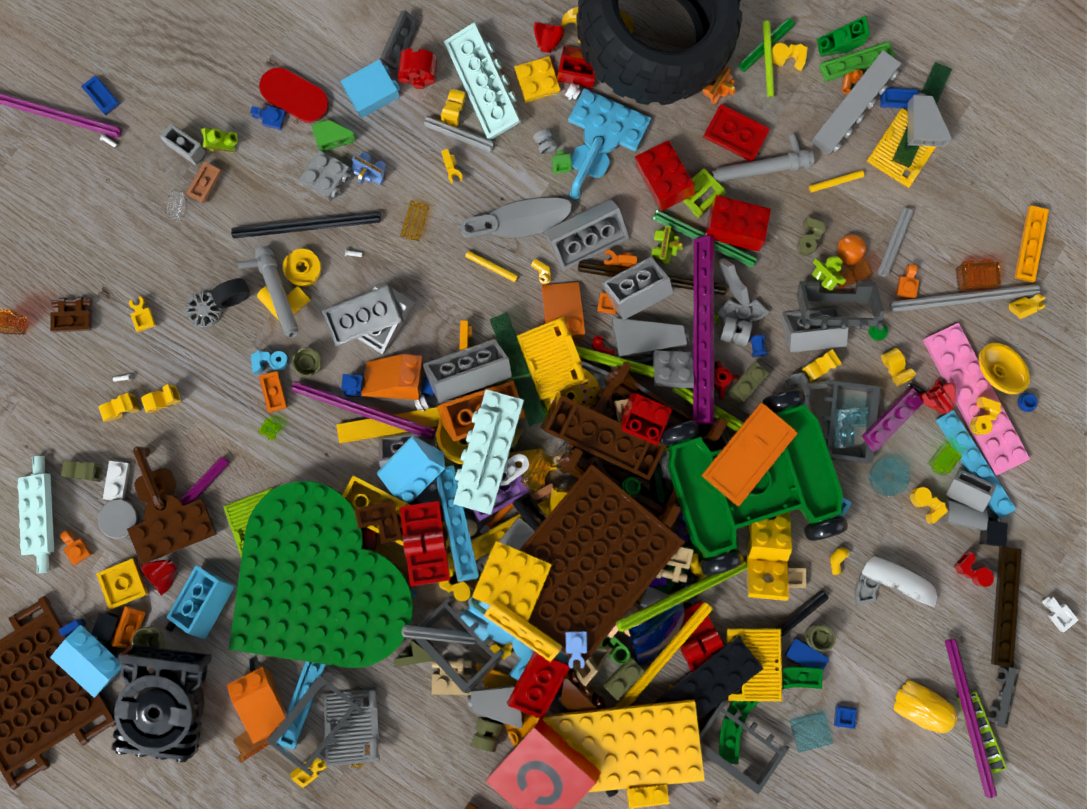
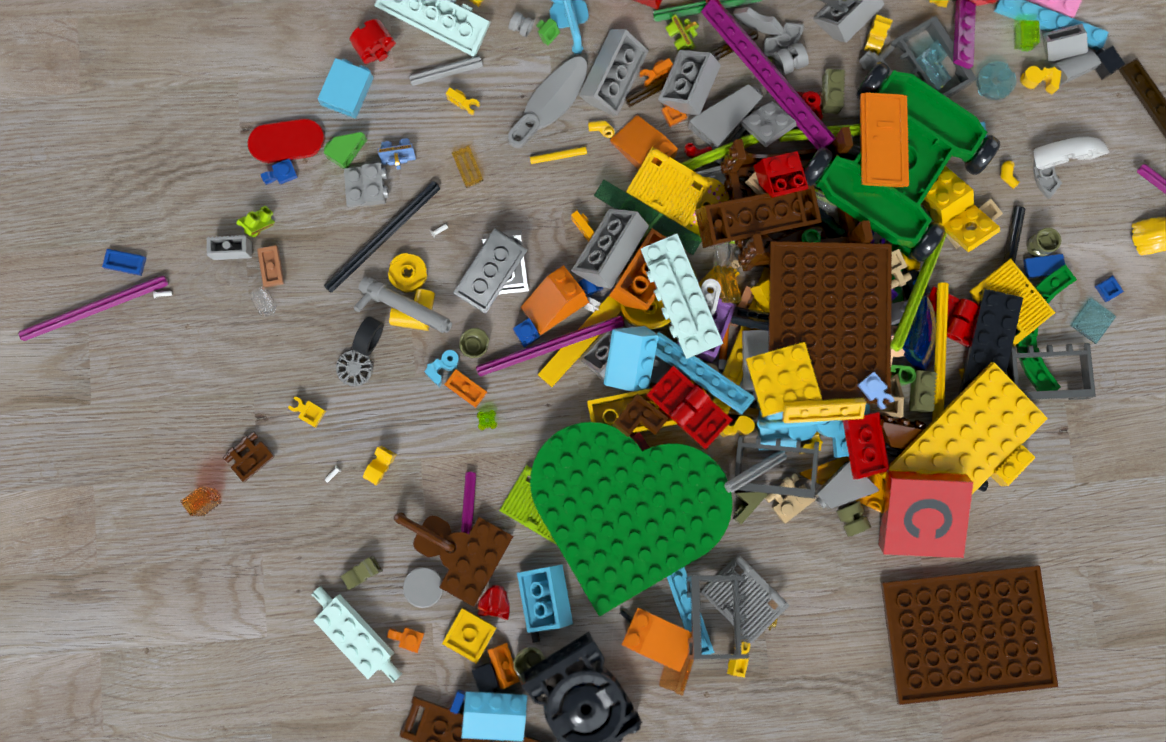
camera: 40 degrees left, 0 degrees up
yellow leg [98,393,141,422] -> none
white plate [103,461,131,500] -> none
dark grey plate [379,10,419,70] -> none
yellow leg [441,88,466,127] -> none
blue bush [749,335,768,357] -> none
red leg [954,552,994,587] -> none

